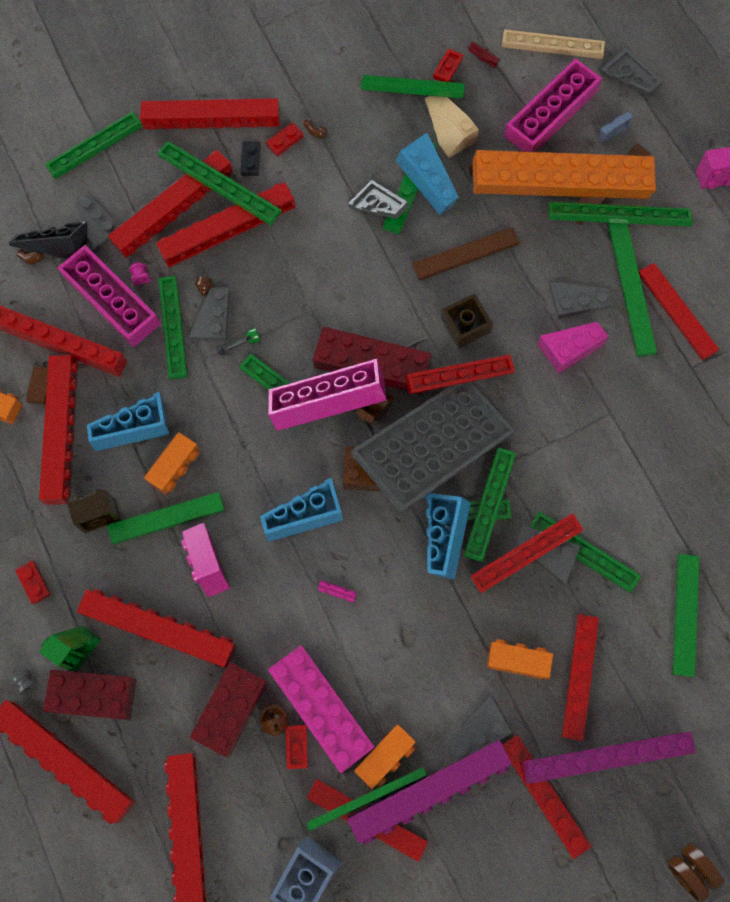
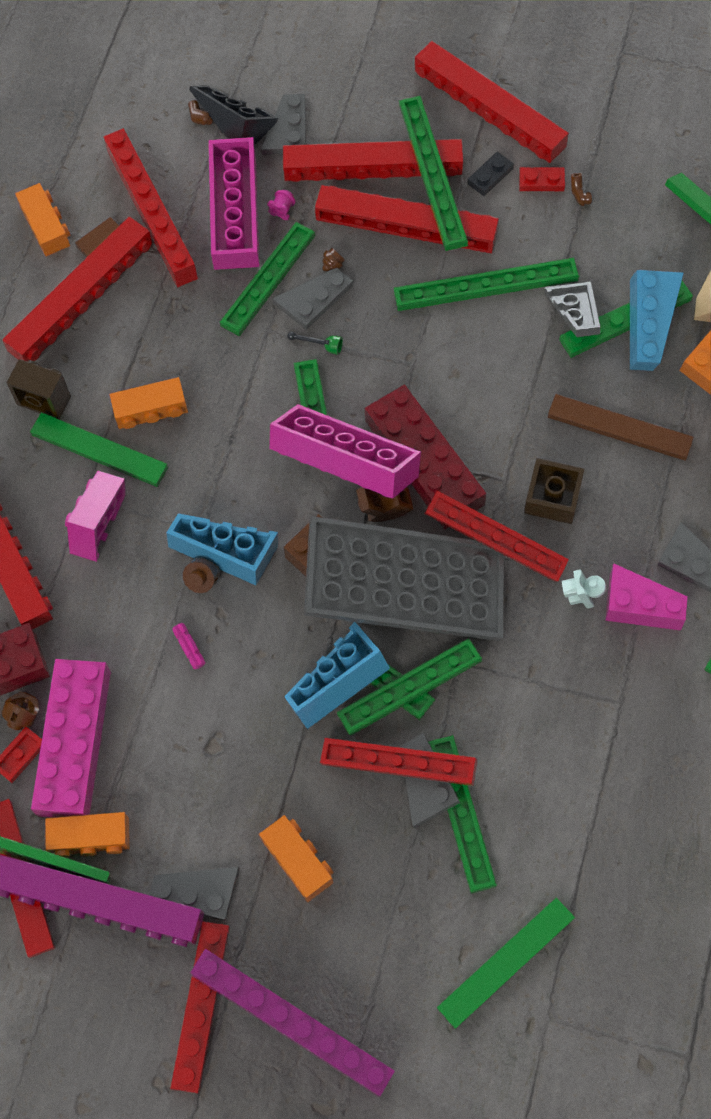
camera: 40 degrees right, 5 degrees down
green tile [45,111,143,179] -> none
dark azure wedge [87,392,170,451] -> none
red plate [561,614,599,741] -> none
none -> reddish brown piece [183,558,220,593]
none -> green tile [394,258,579,311]
none -> light aqua hips [562,570,606,608]

